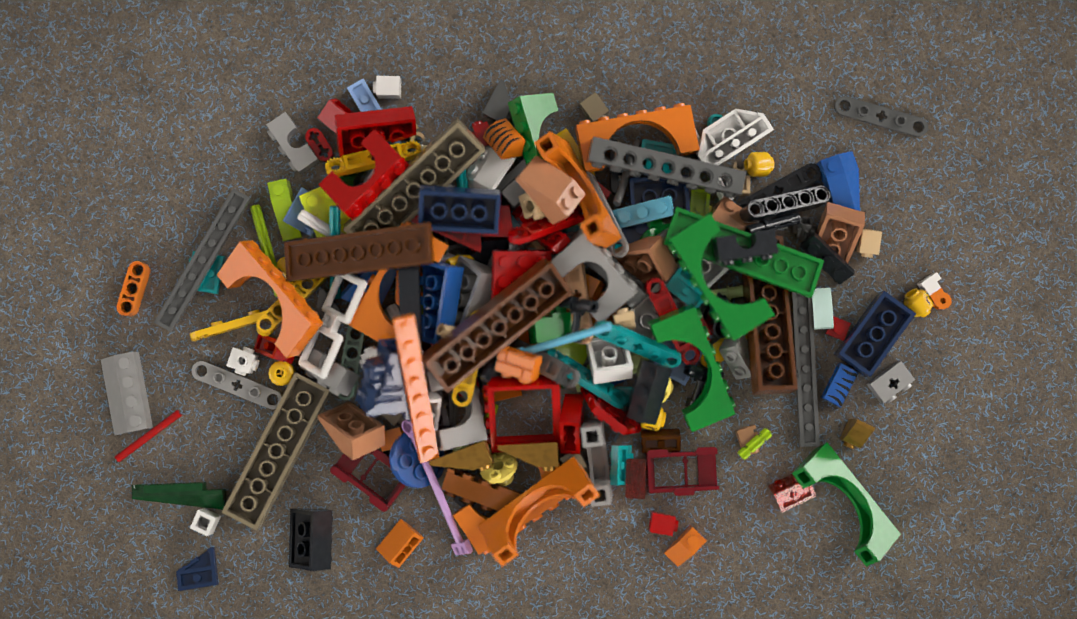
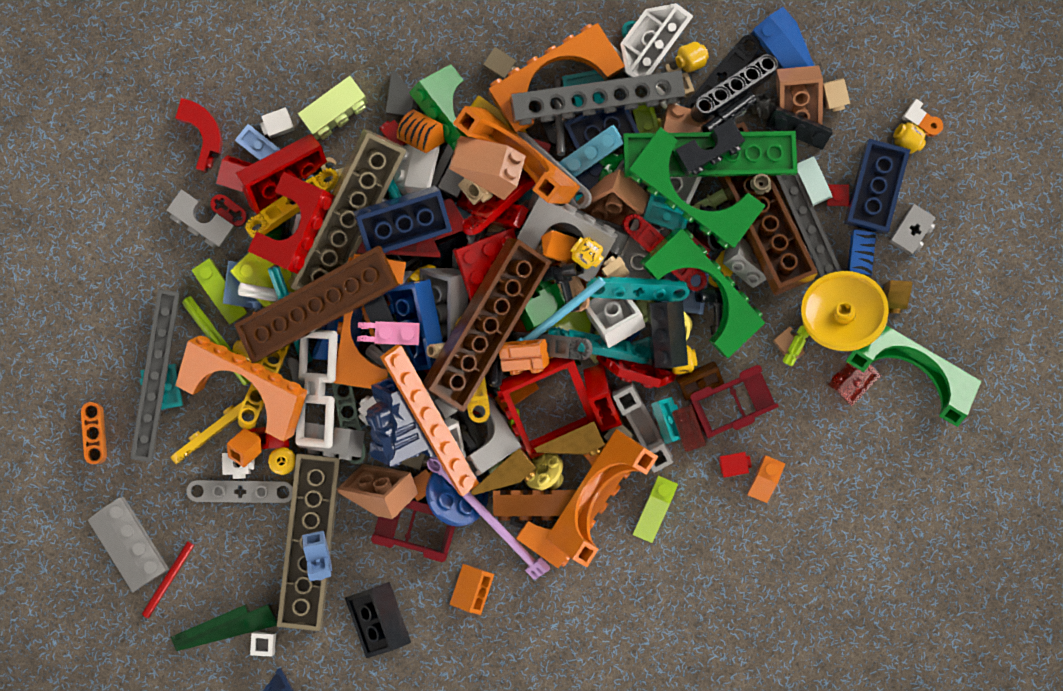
camera: 25 degrees left, 0 degrees up
none -> red arch [175,98,223,173]
none -> orange brick [227,428,262,468]
none -> yellowish green brick [298,76,368,140]
none -> medium blue brick [302,531,332,581]
none -> bright pink hinge [357,321,420,345]
none -> orange slope [541,230,578,263]
none -> yellow head [570,237,604,269]
none -> lime slope [633,476,678,543]
none -> dark tan plate [750,174,771,194]
none -> yellow dish [801,271,889,351]

